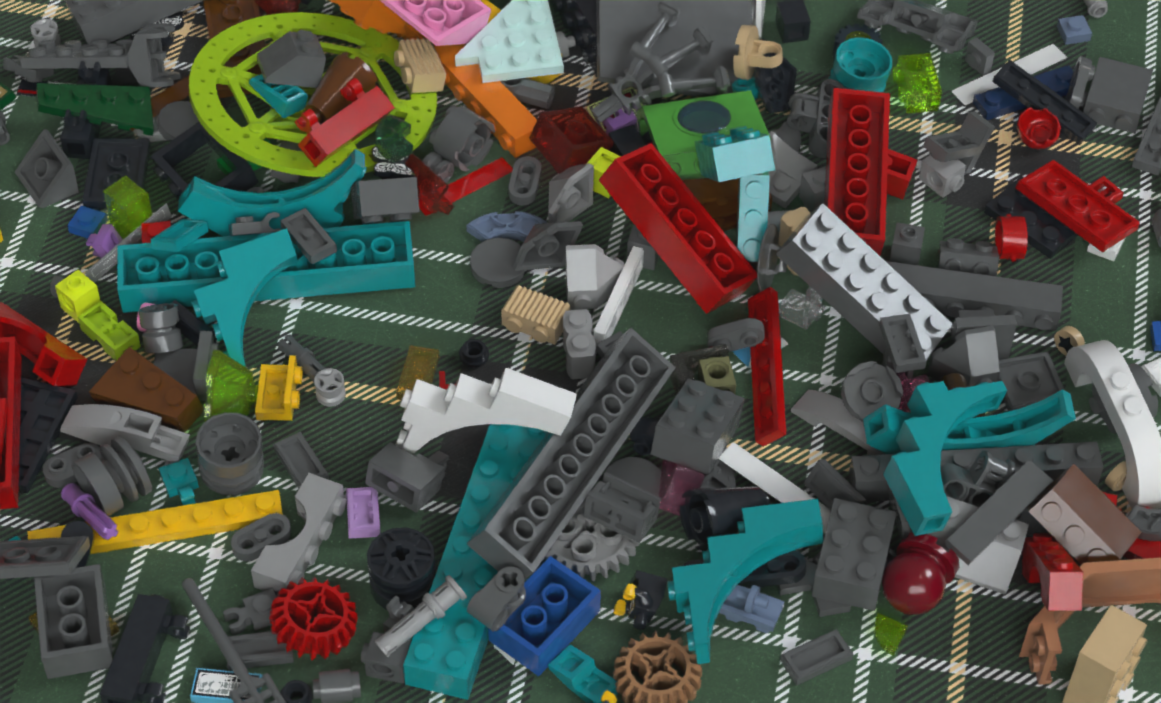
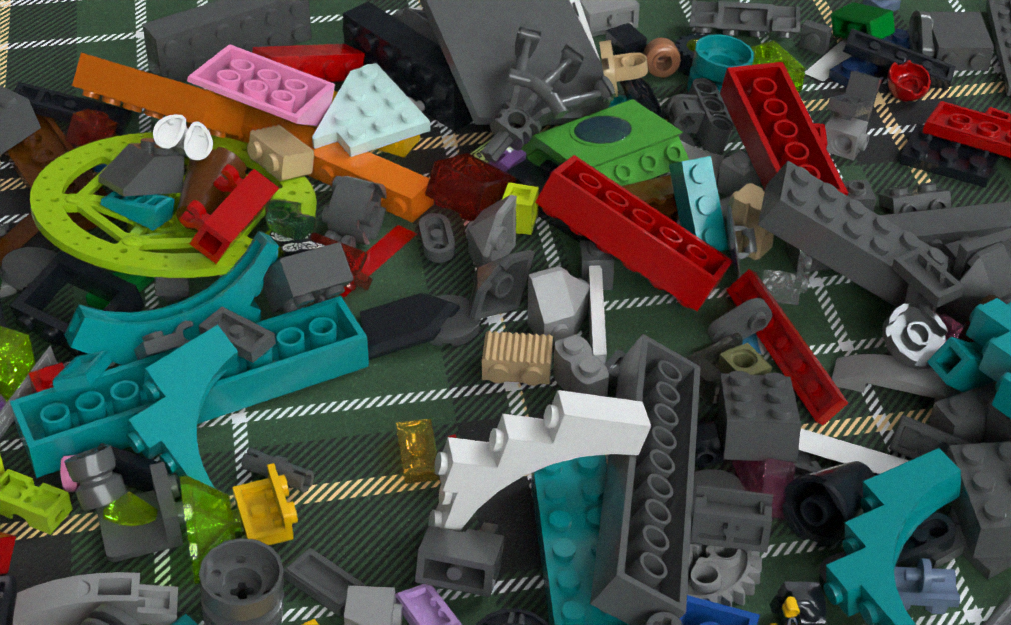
camera: 20 degrees left, 10 degrees down
reddish brown wedge [89,347,204,433] -> none
light grey wheel [314,368,346,407] -> none
black plate [459,339,489,367] -> none
sand blue tile [467,211,547,242] -> none
dark grey piece [501,78,555,109] -> none
brick [695,126,775,182] -> none
red piece [995,214,1028,262] -> none
none -> clear neon green tile [103,492,158,526]
none -> white piece [153,114,213,161]
none -> black tile [360,293,460,360]
none -> nougat head [643,38,681,78]
none -> green brick [831,2,895,40]

